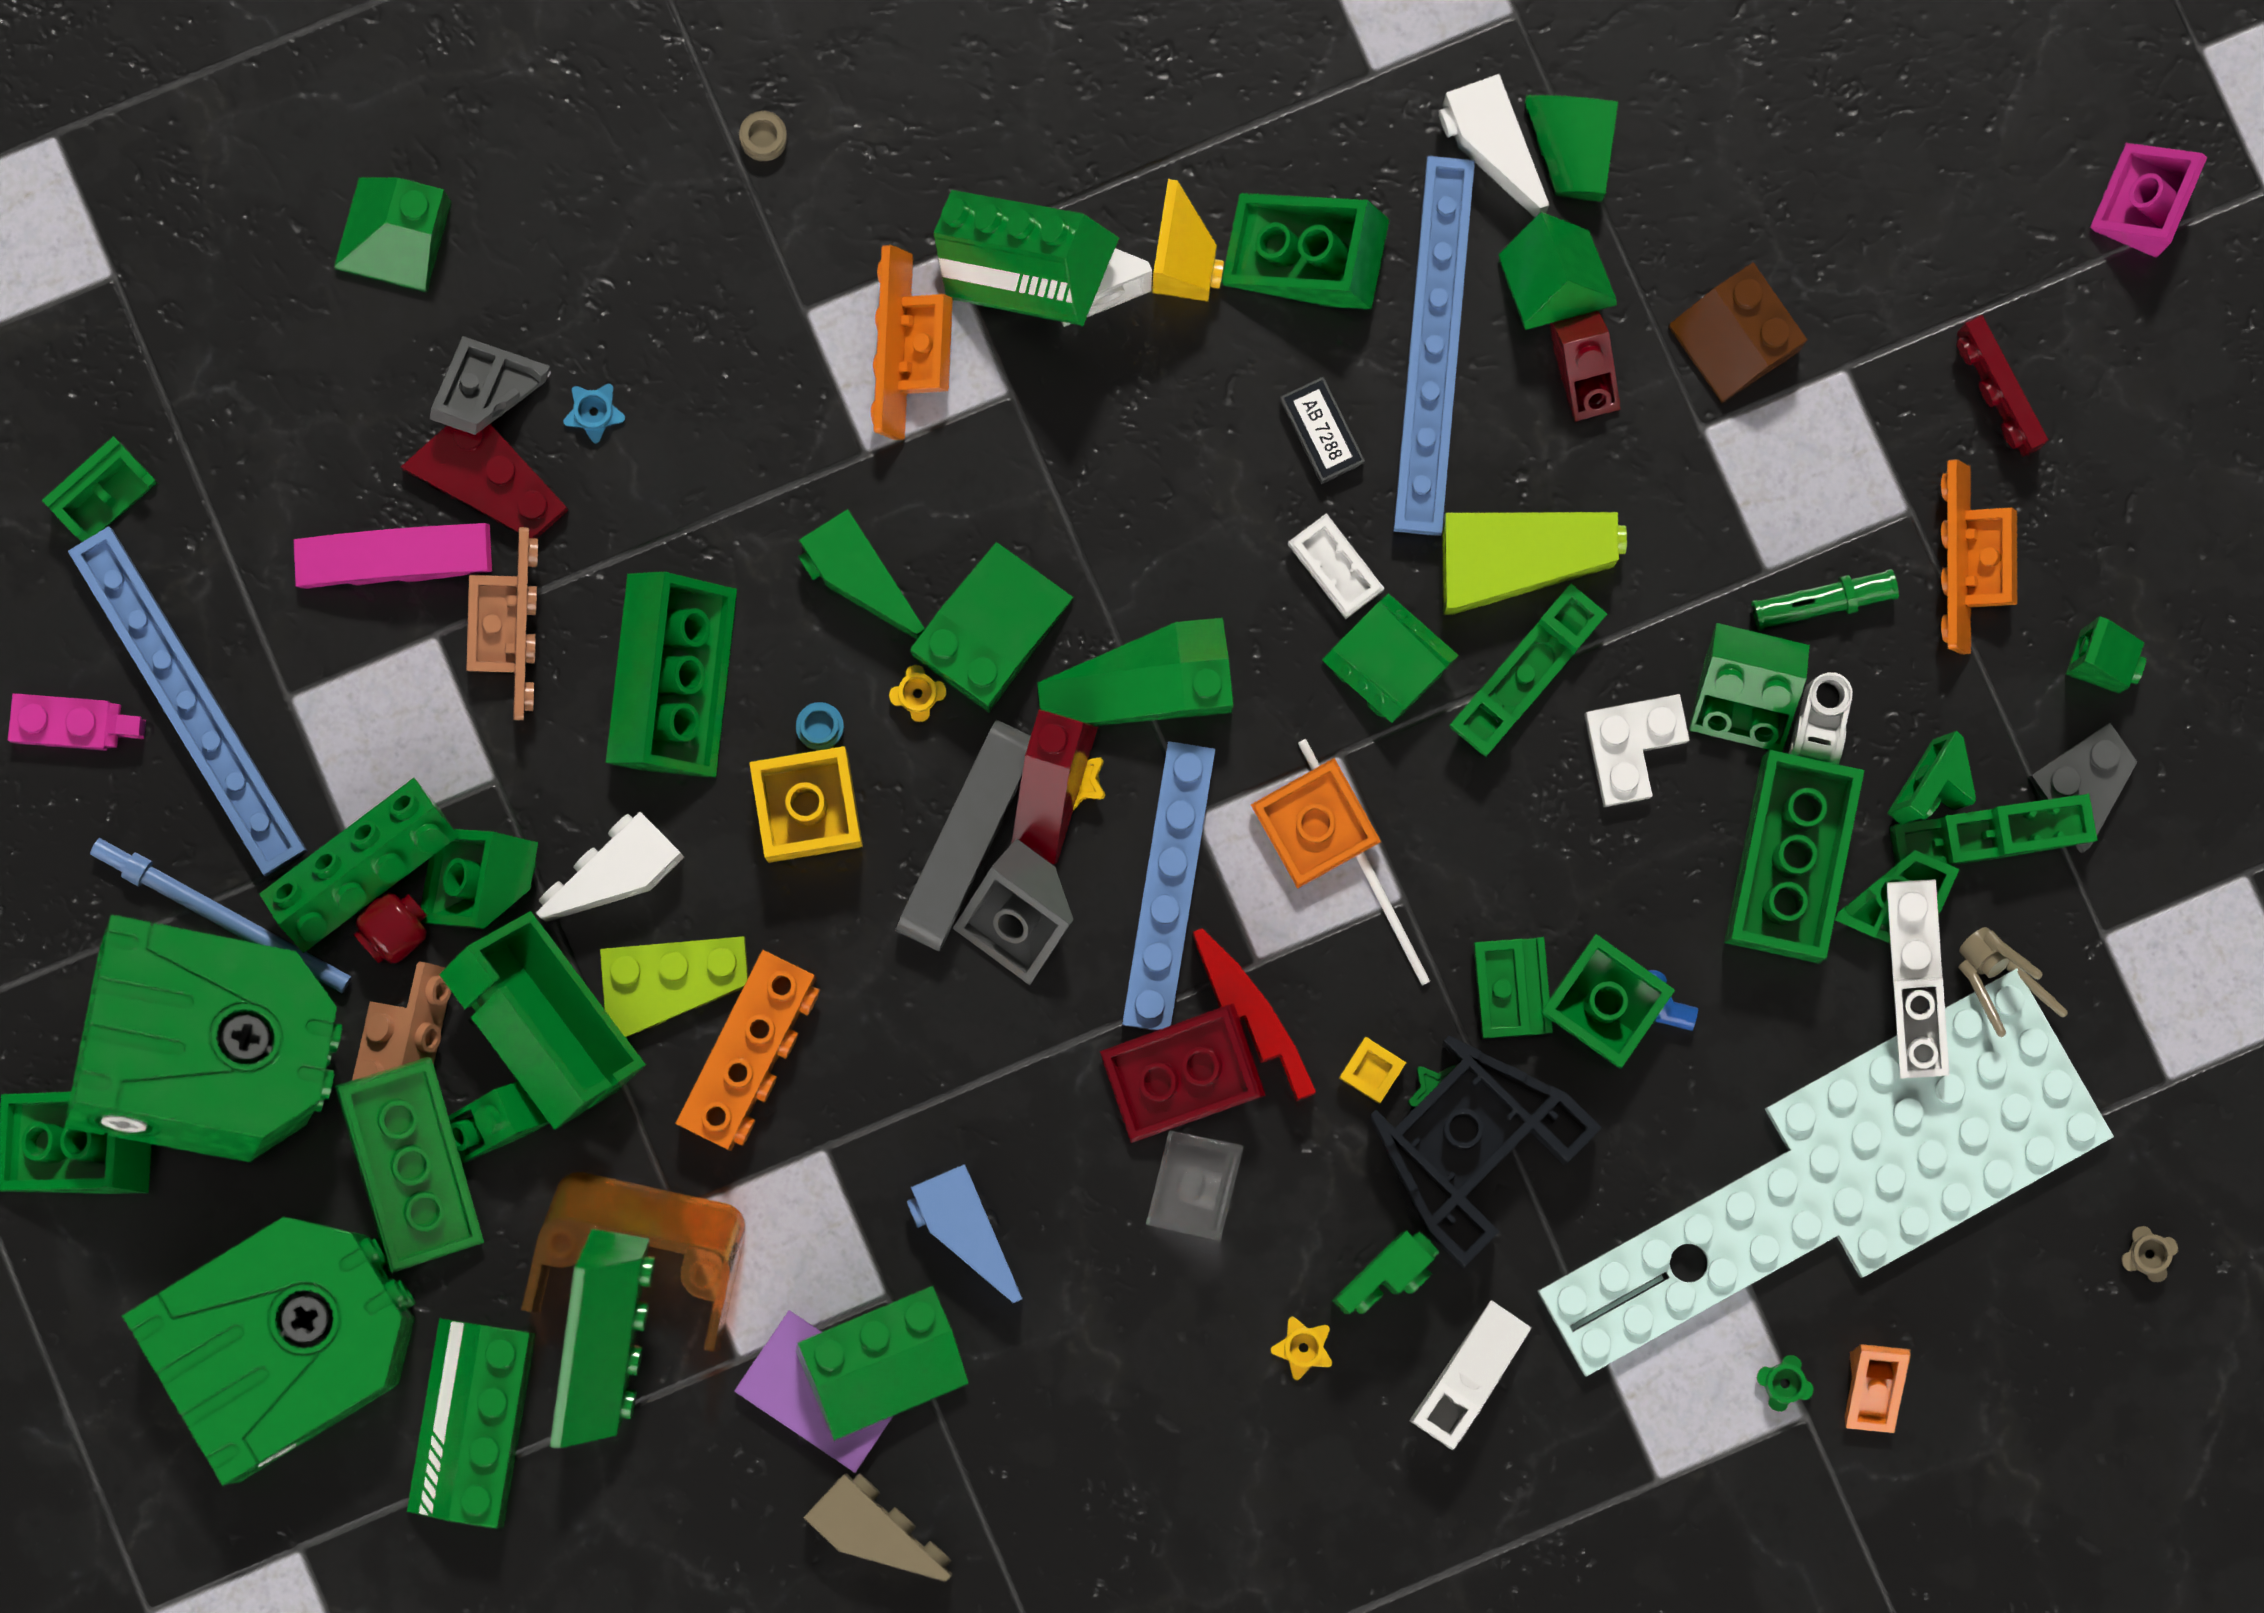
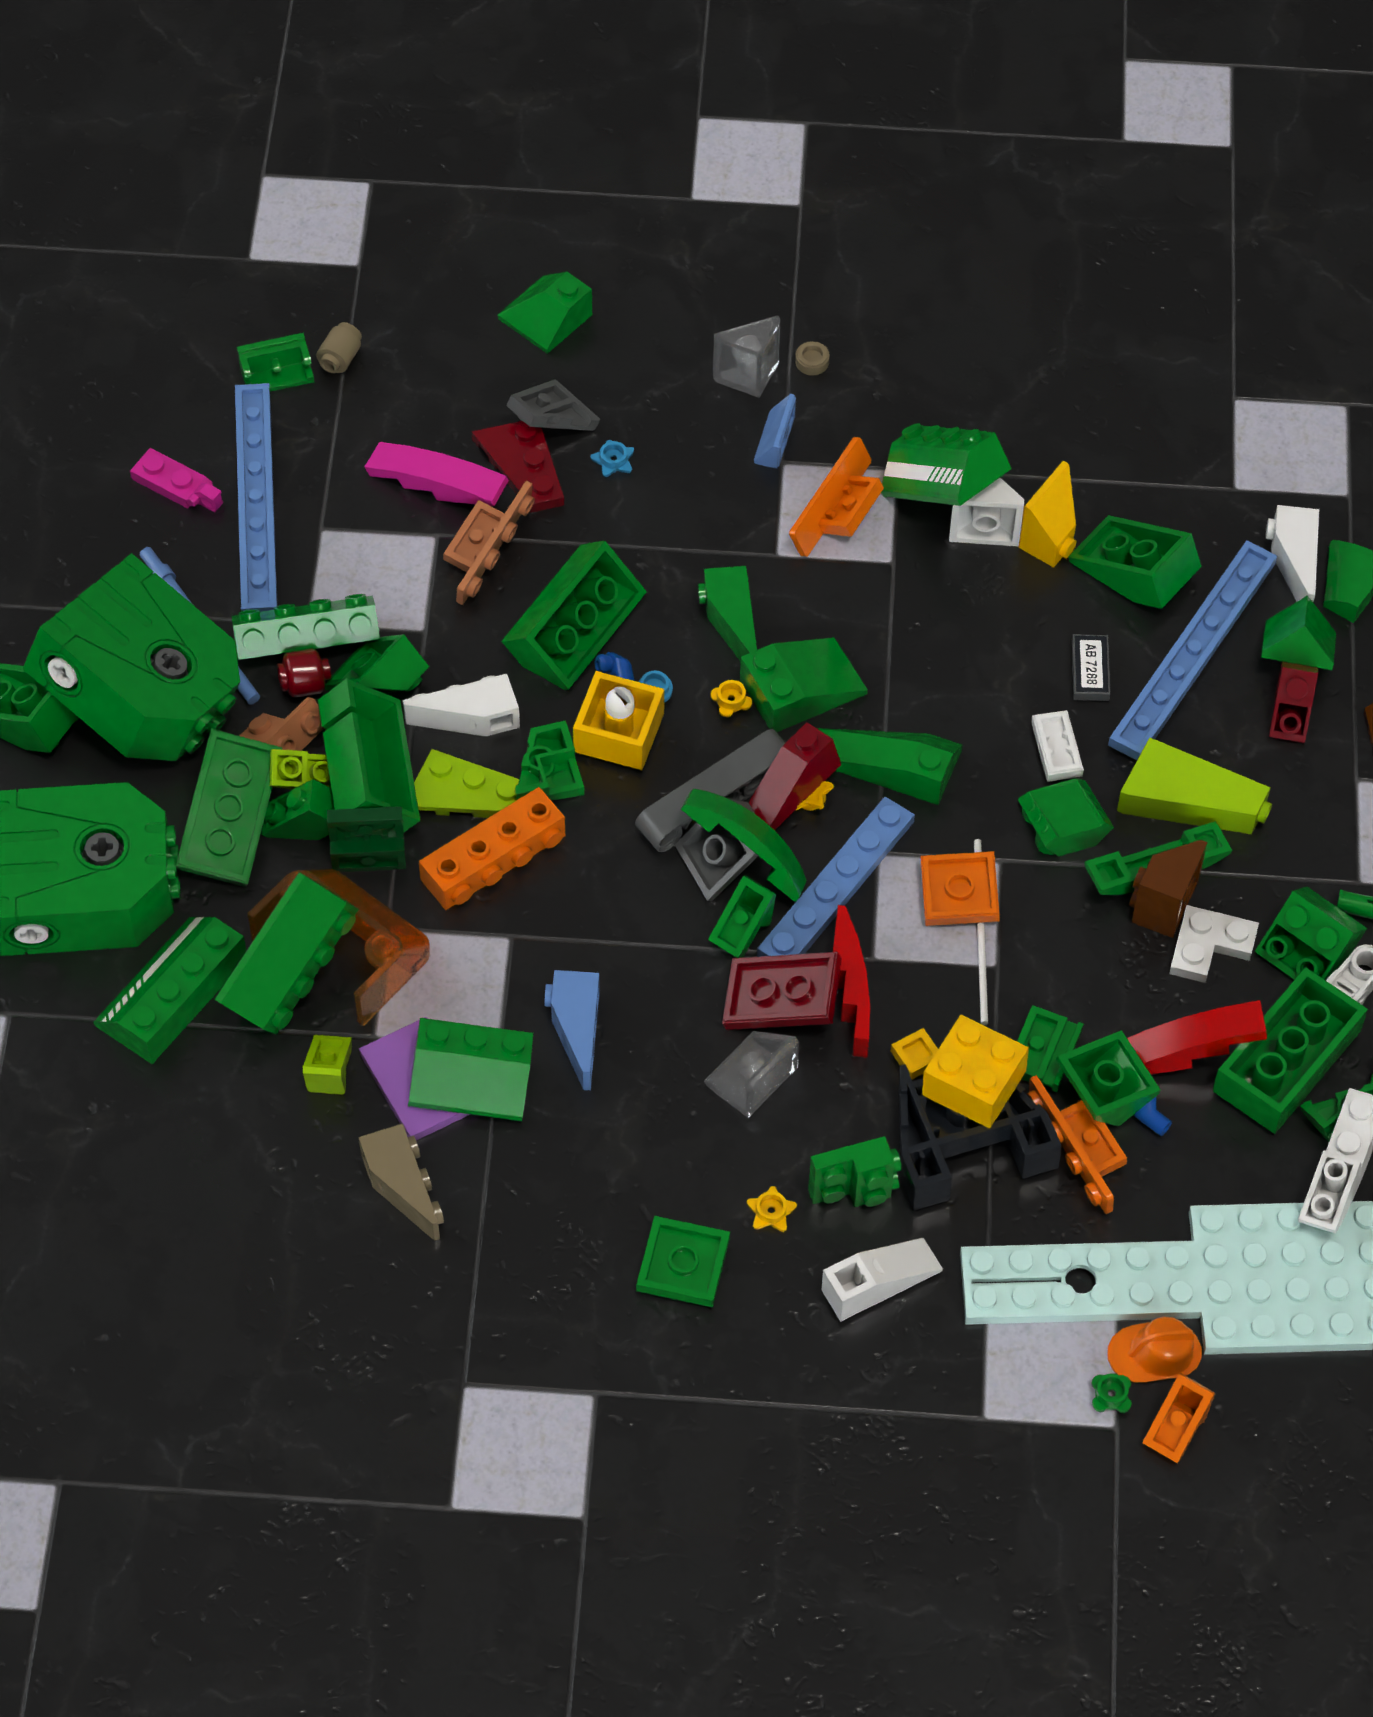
camera: 30 degrees right, 25 degrees down
none -> lime slope [270,749,331,790]
none -> lime slope [303,1035,352,1095]
none -> dark tan brick [316,322,362,373]
none -> dark green slope [327,806,406,873]
none -> green slope [515,720,584,800]
none -> blue arm [594,652,635,681]
none -> white hinge [605,687,635,719]
none -> green plate [636,1216,730,1308]
none -> green slope [681,789,807,902]
none -> green slope [708,875,776,958]
none -> clear slope [713,315,781,398]
none -> medium blue slope [754,394,796,469]
none -> yellow brick [922,1015,1029,1129]
none -> orange bracket [1027,1075,1127,1214]
none -> orange piece [1108,1316,1202,1383]
none -> red slope [1127,1000,1267,1074]
none -> reddish brown slope [1129,840,1208,938]

